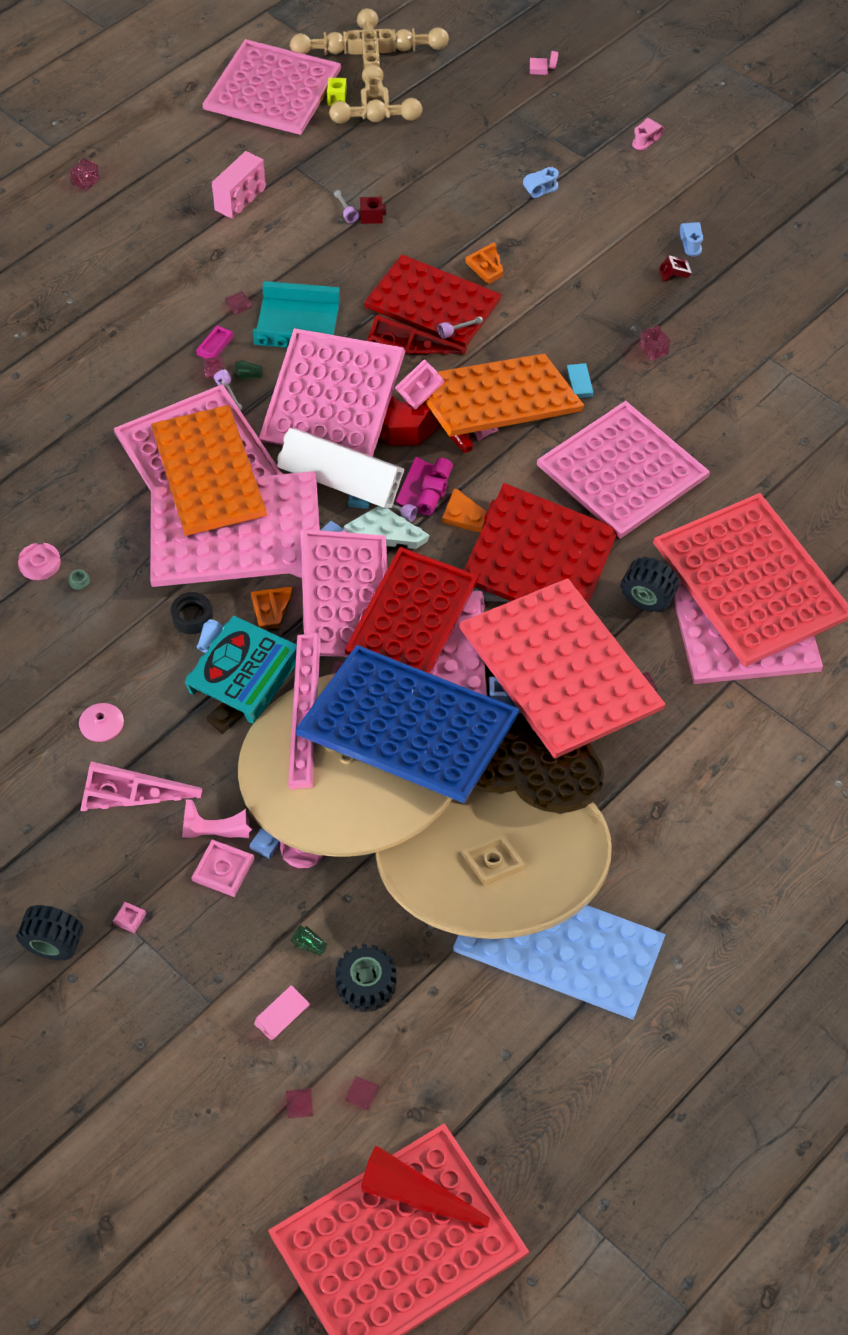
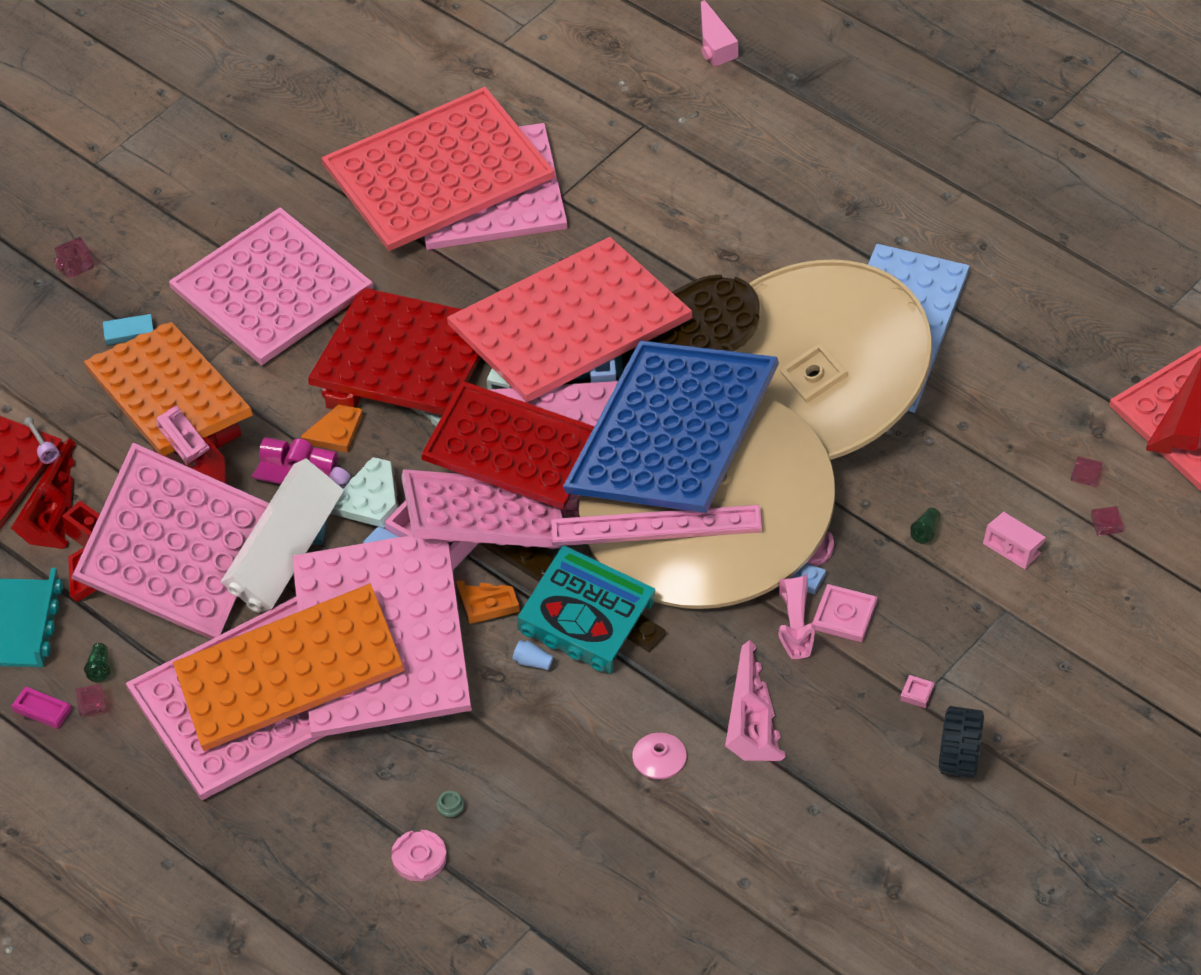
camera: 90 degrees left, 5 degrees down
black tyre [171,592,213,634] -> none
lavender hinge [214,370,242,411] -> none
black wheel [336,944,397,1012] -> none
black wheel [620,557,680,613] -> none

